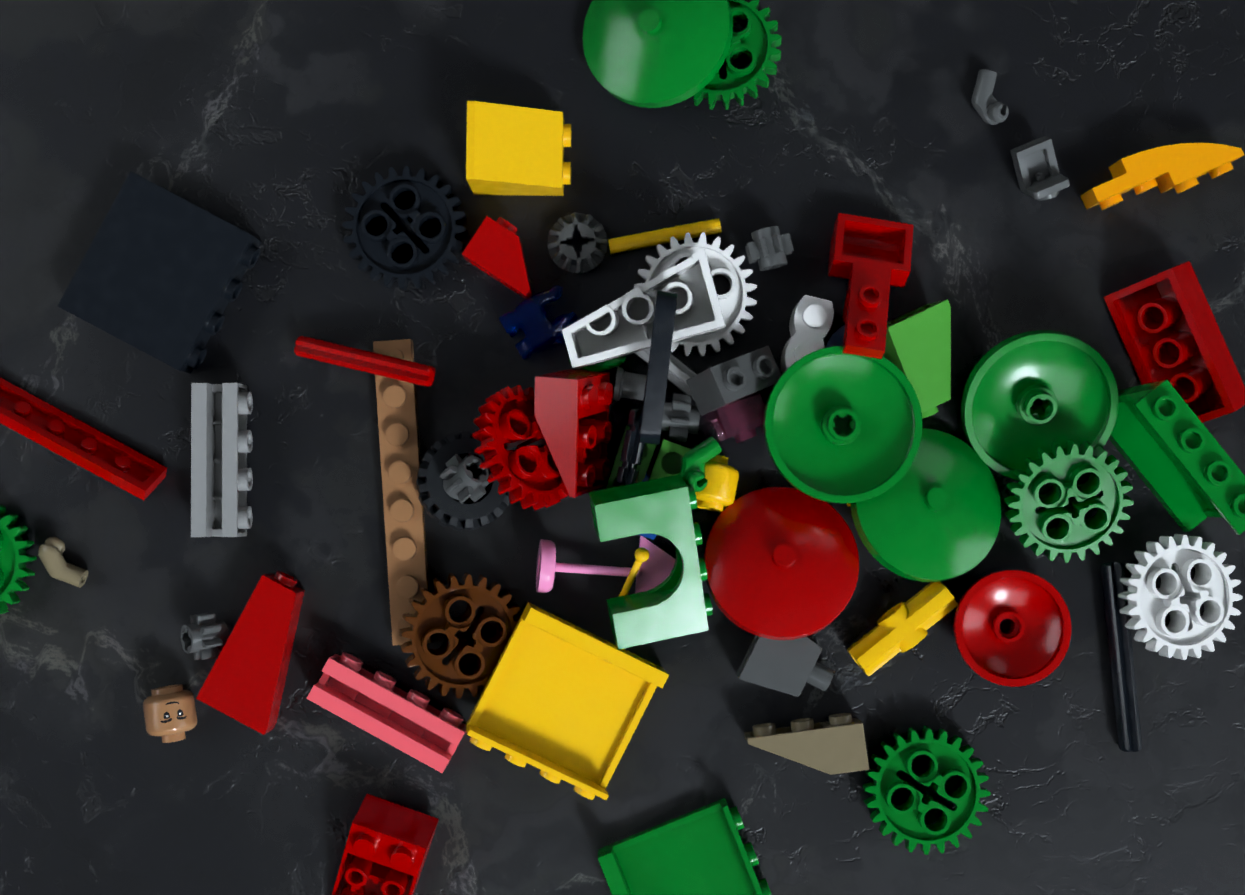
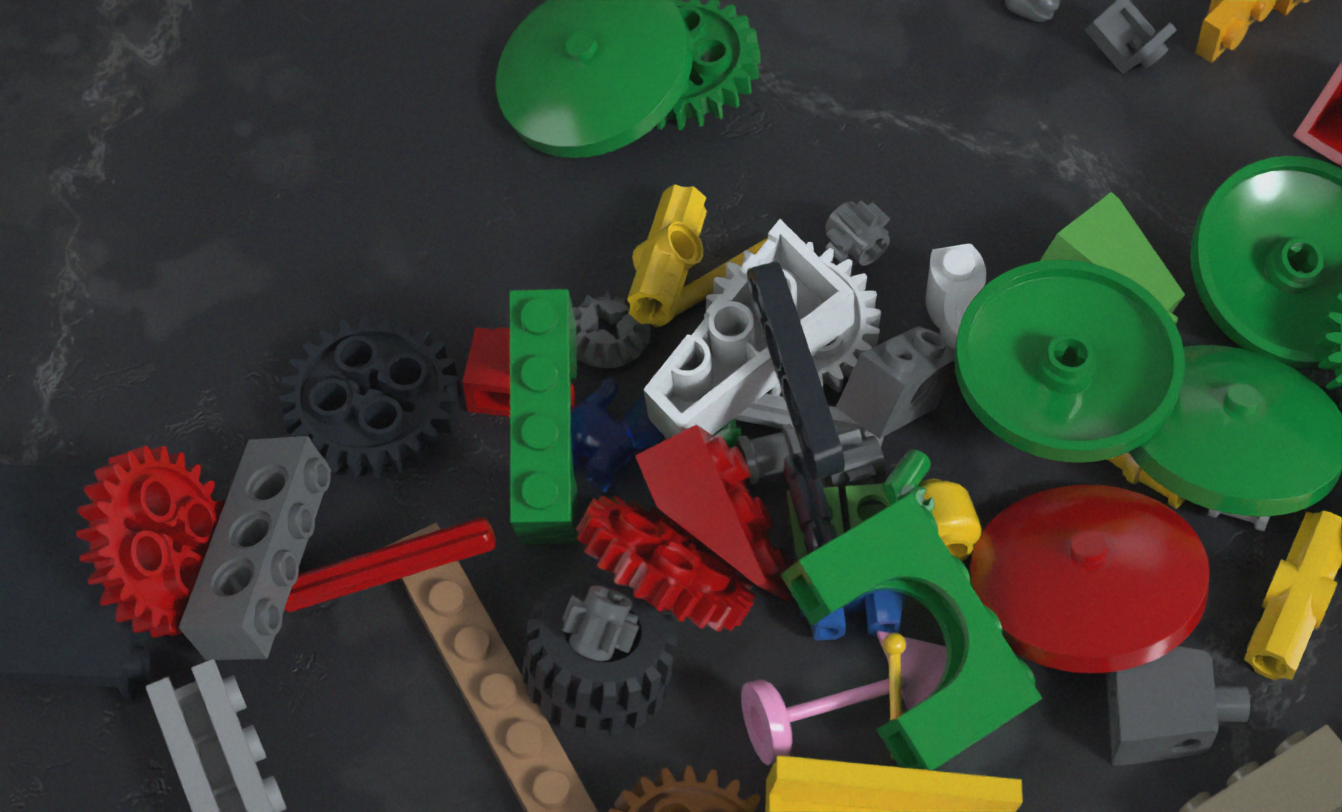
camera: 25 degrees left, 30 degrees down
yellow slope [466,101,572,196] -> none
clear pink brick [711,393,765,444] -> none
red plate [828,213,914,359] -> none
none -> red gear [76,446,226,638]
none -> dark grey brick [179,436,332,660]
none -> green arch [510,289,578,545]
none -> yellow piece [627,184,707,327]

